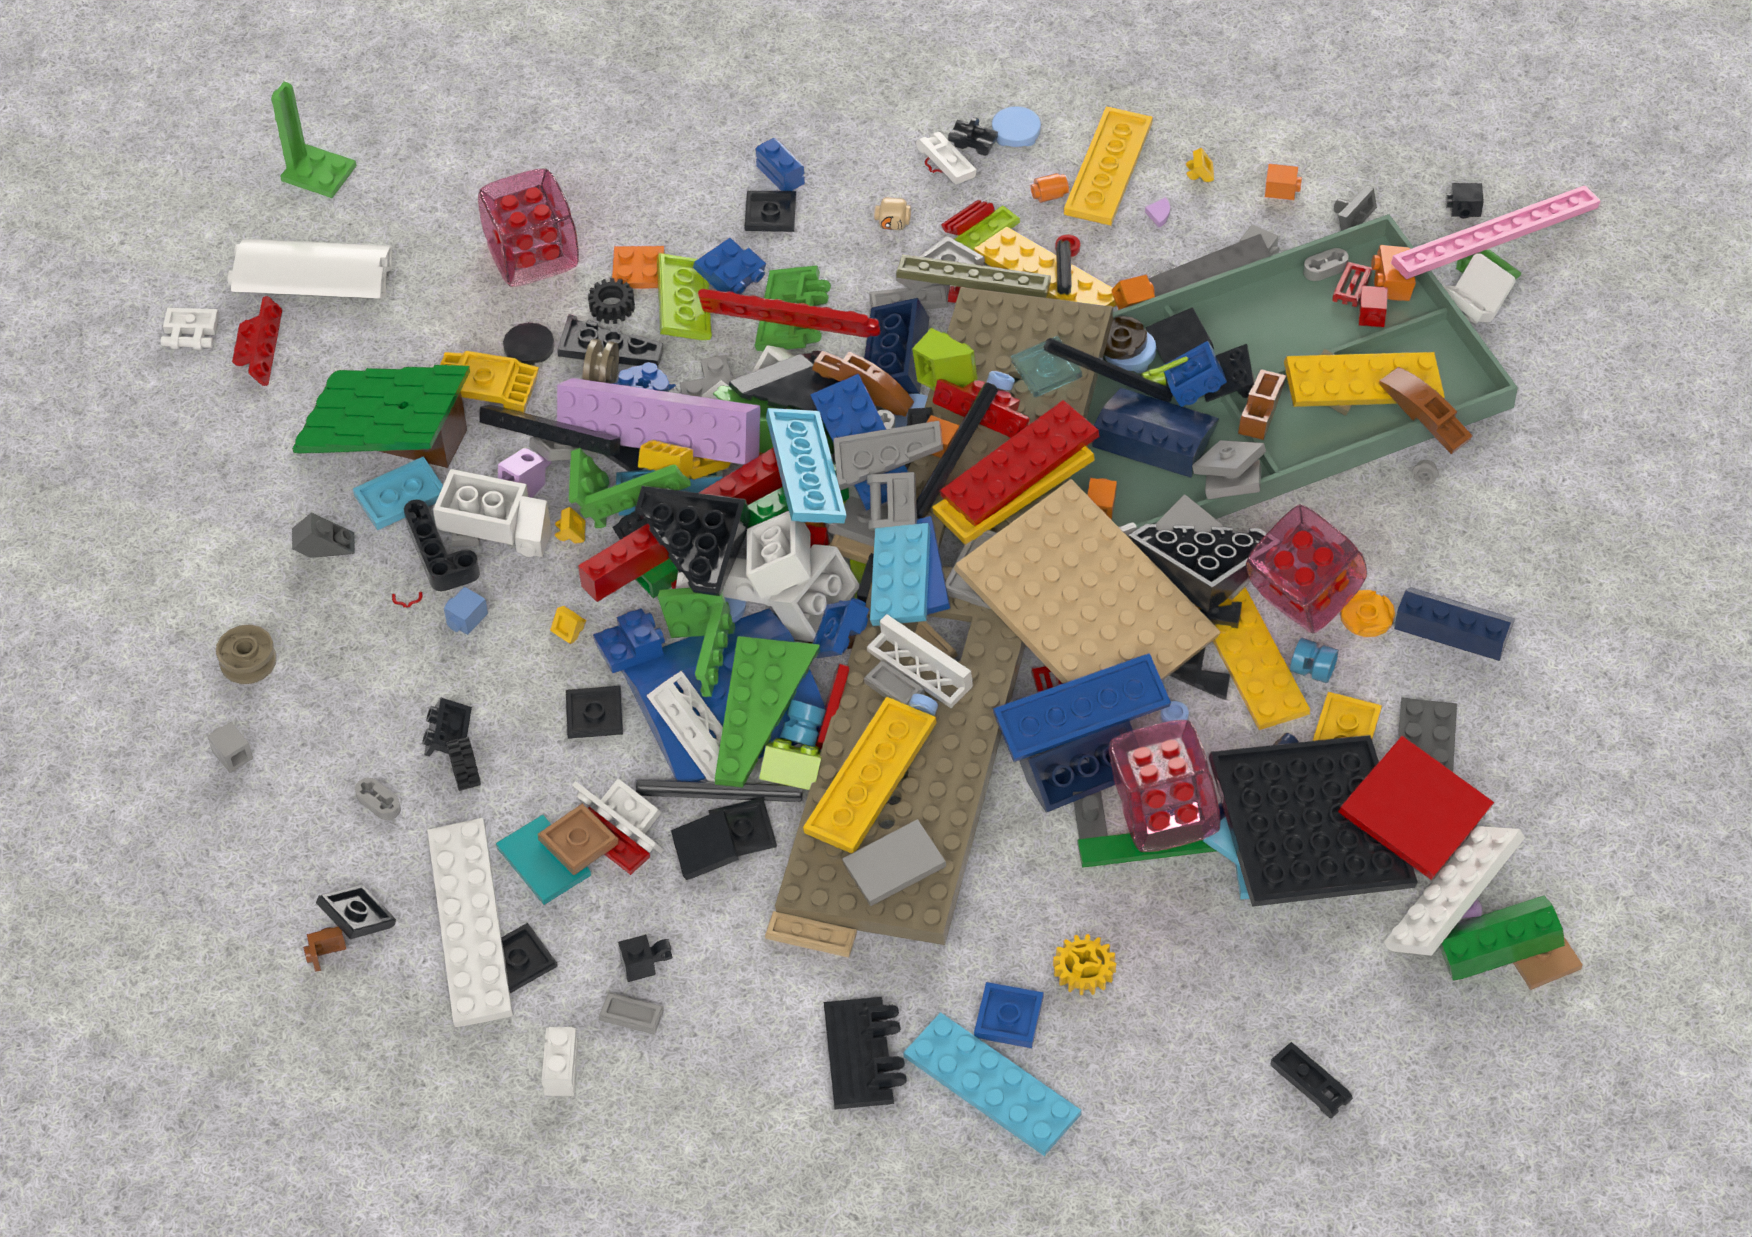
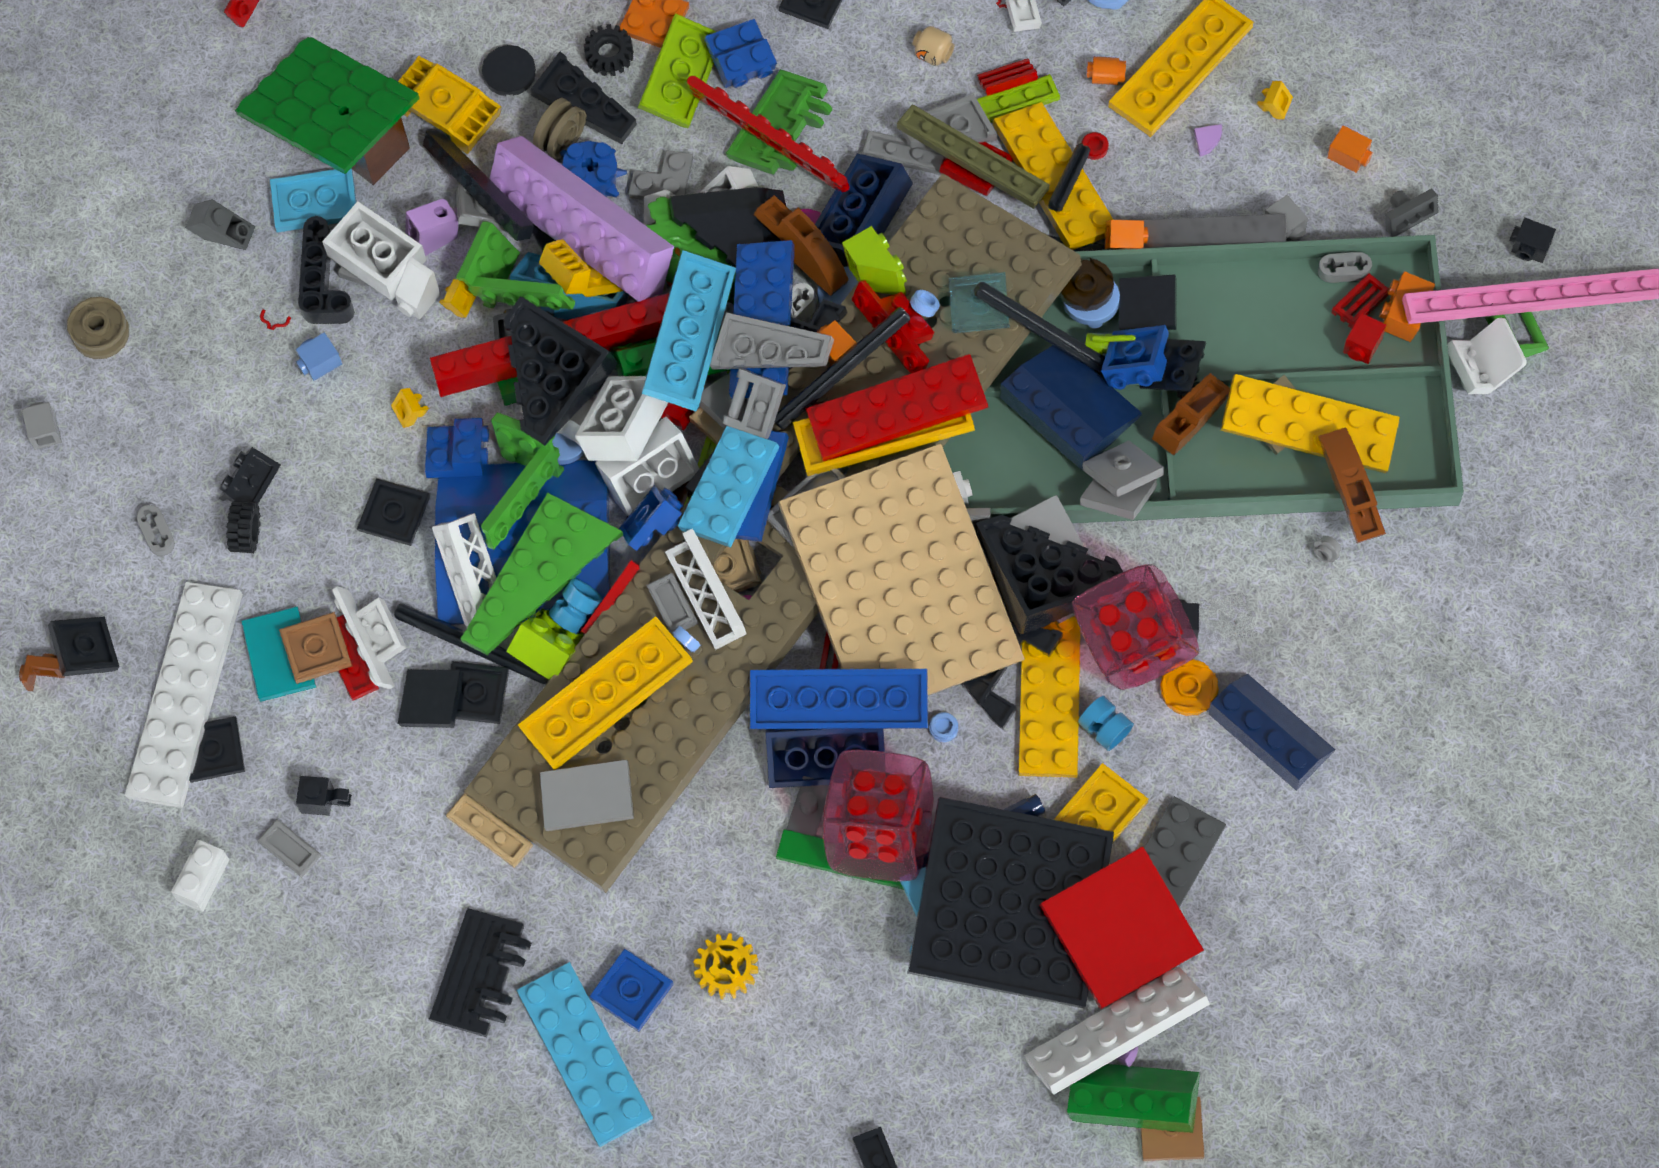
camera: 25 degrees right, 15 degrees up
orange brick [1087,478,1117,520] -> none

